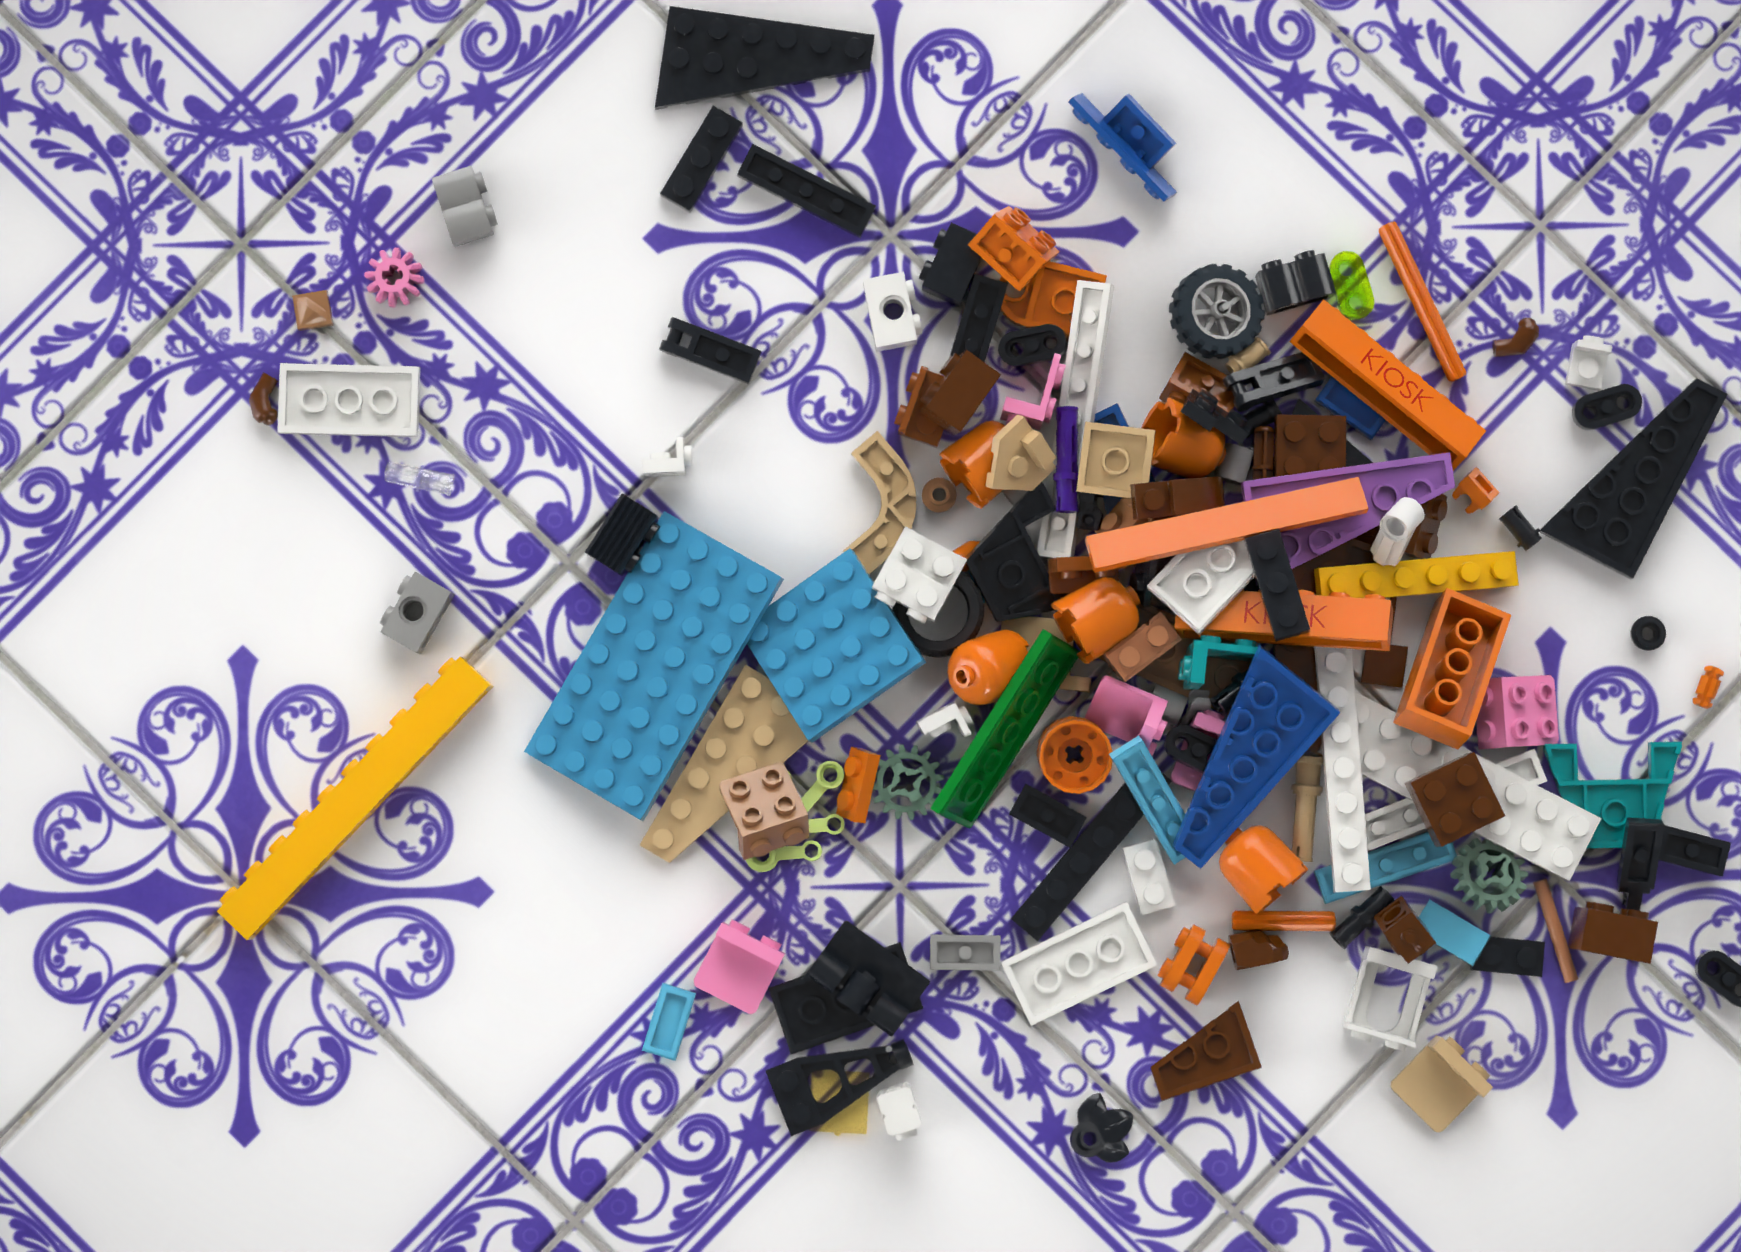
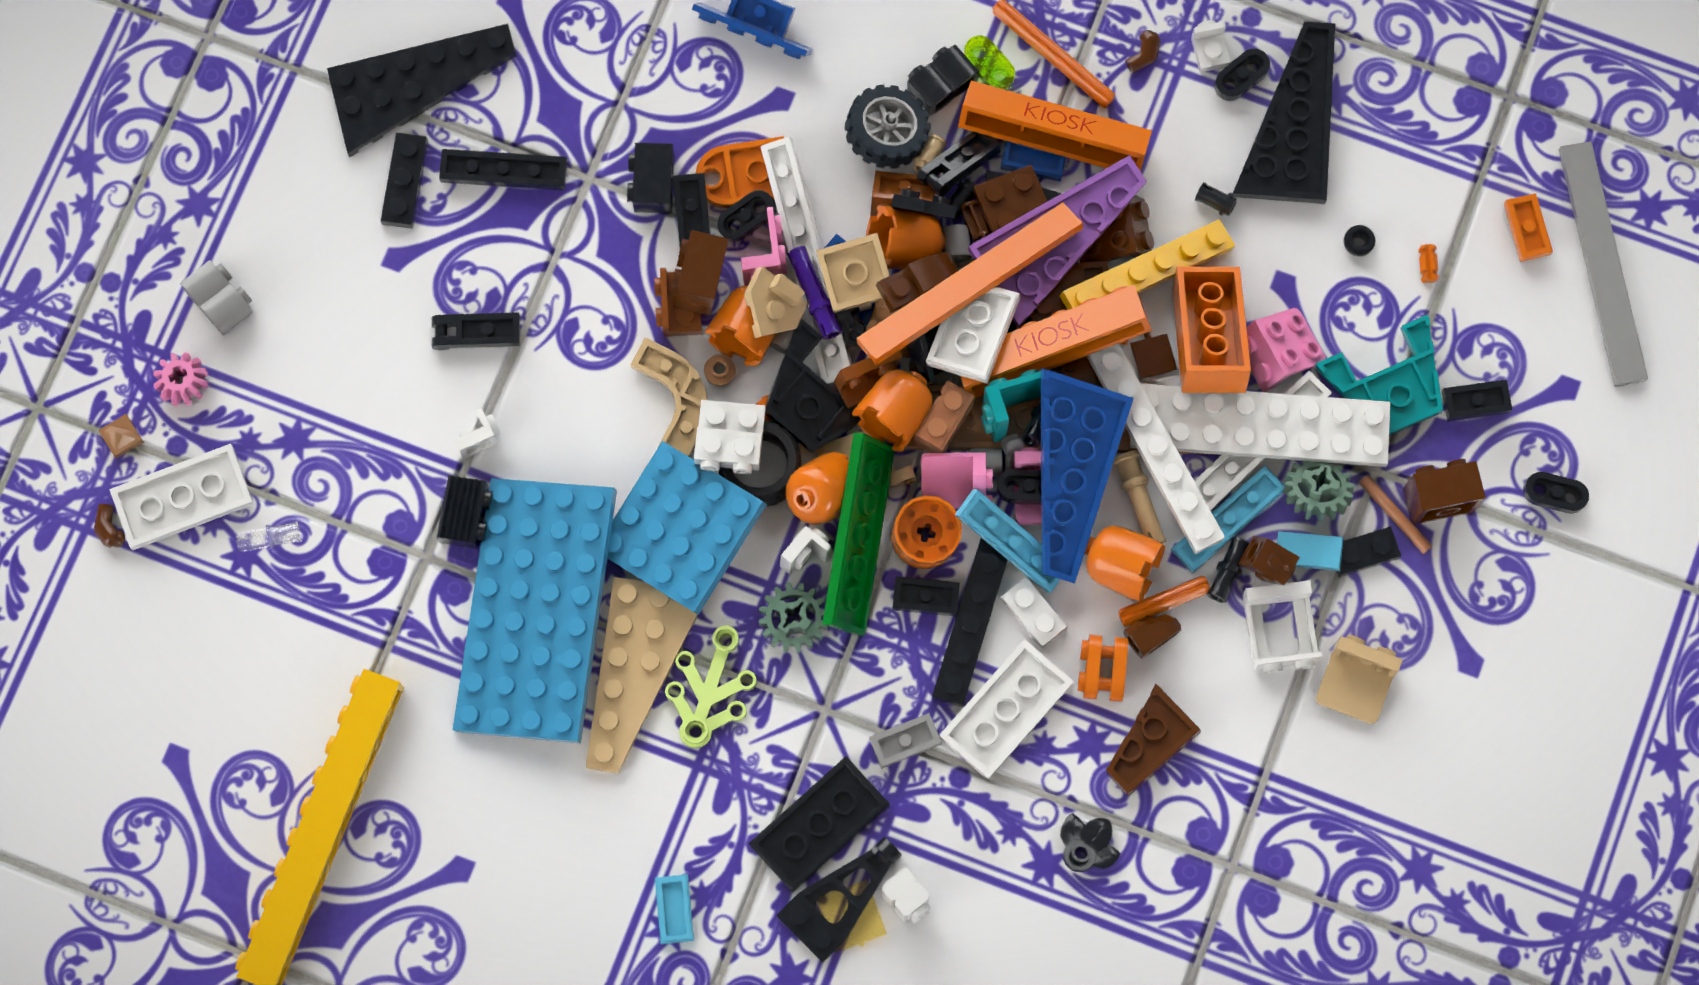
camera: 25 degrees left, 10 degrees down
light grey brick [380,572,455,654] -> none
bright pink bracket [694,919,786,1014] -> none
medium nougat bracket [719,763,809,860] -> none
black panel [806,921,930,1037] -> none
orange plate [836,747,880,823] -> none
white brick [863,272,922,352] -> none
orange bracket [968,206,1059,292] -> none
black plate [1244,529,1310,642] -> none
white piece [1370,497,1425,566] -> none
reddish brown brick [1404,752,1505,847] -> none
orange tile [1452,467,1500,514] -> none
black hinge [1617,817,1664,911] -> none

